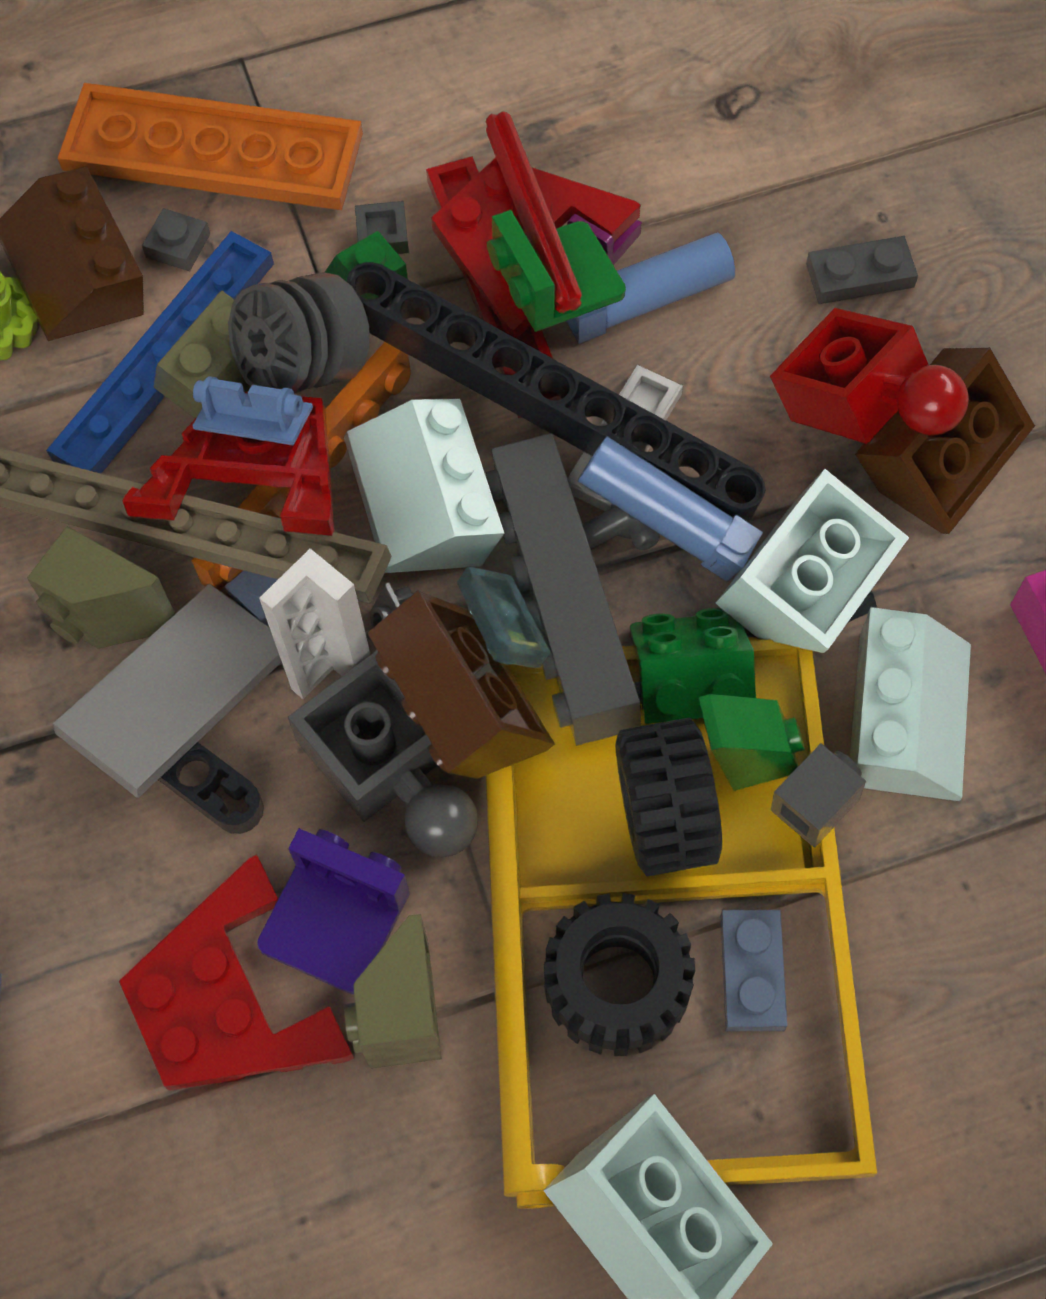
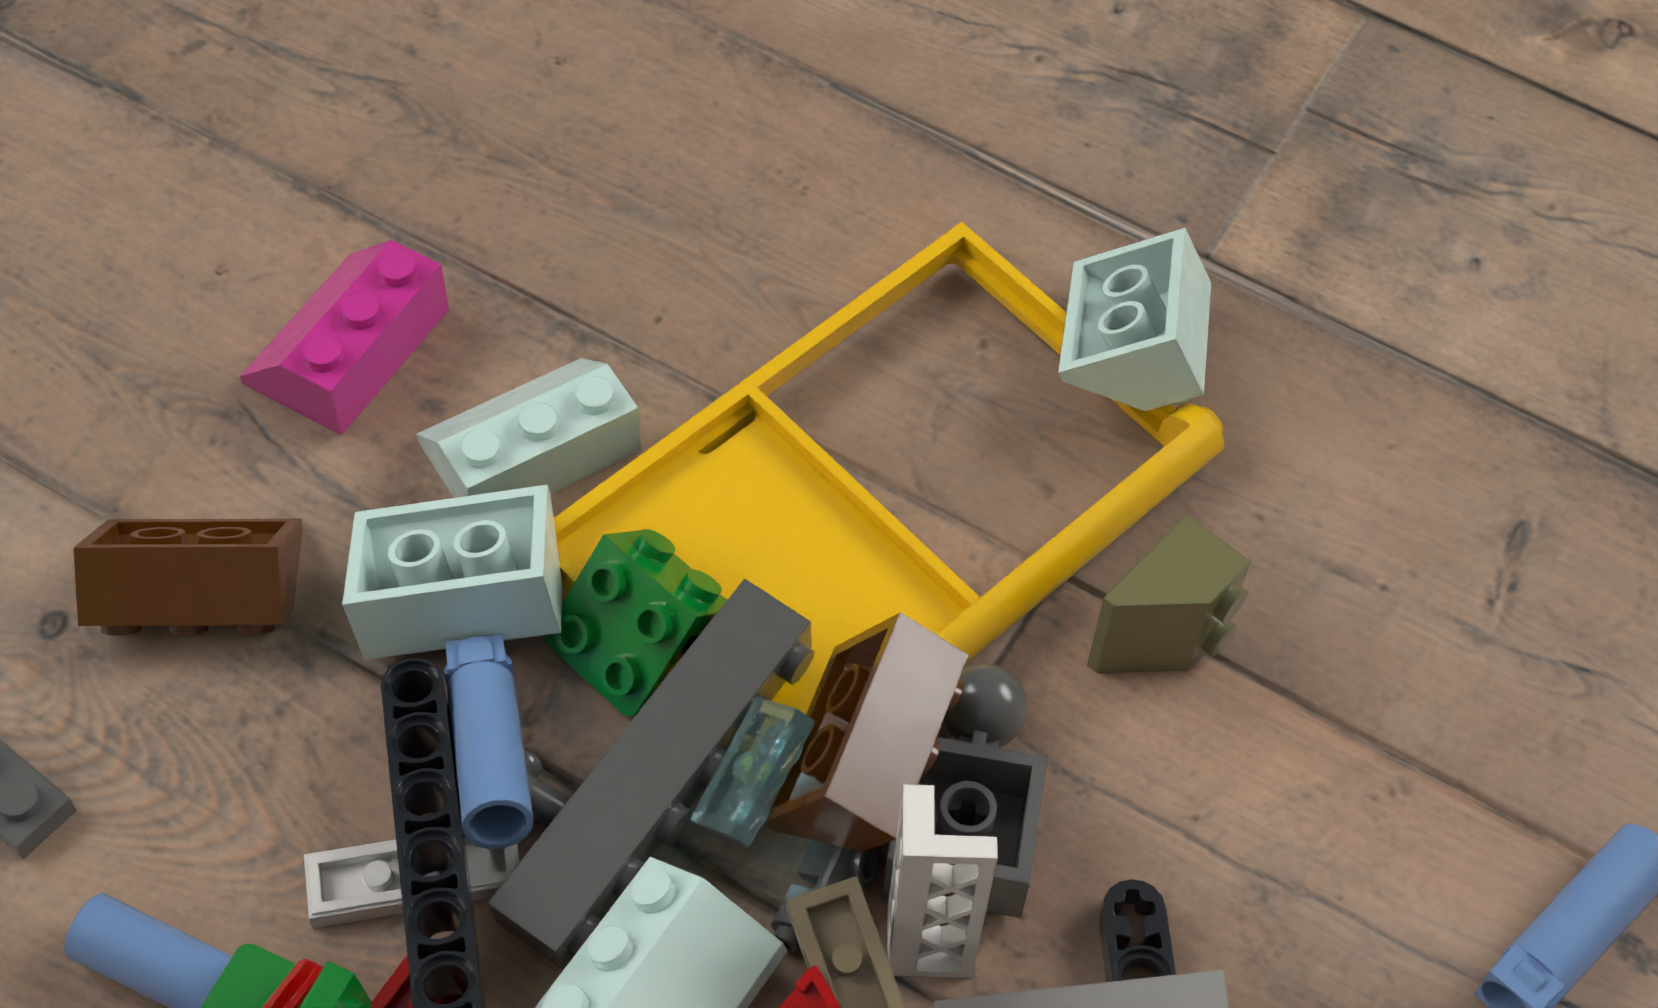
camera: 135 degrees left, 10 degrees down
red wing [119,854,354,1091] -> none
dark purple bracket [257,828,410,994] -> none
black tyre [544,893,696,1056] -> none
black tyre [615,718,722,876] -> none
green slope [698,694,805,791] -> none
sand blue plate [720,910,787,1031] -> none
red brick [770,308,969,444] -> none
dark grey brick [771,743,866,848] -> none

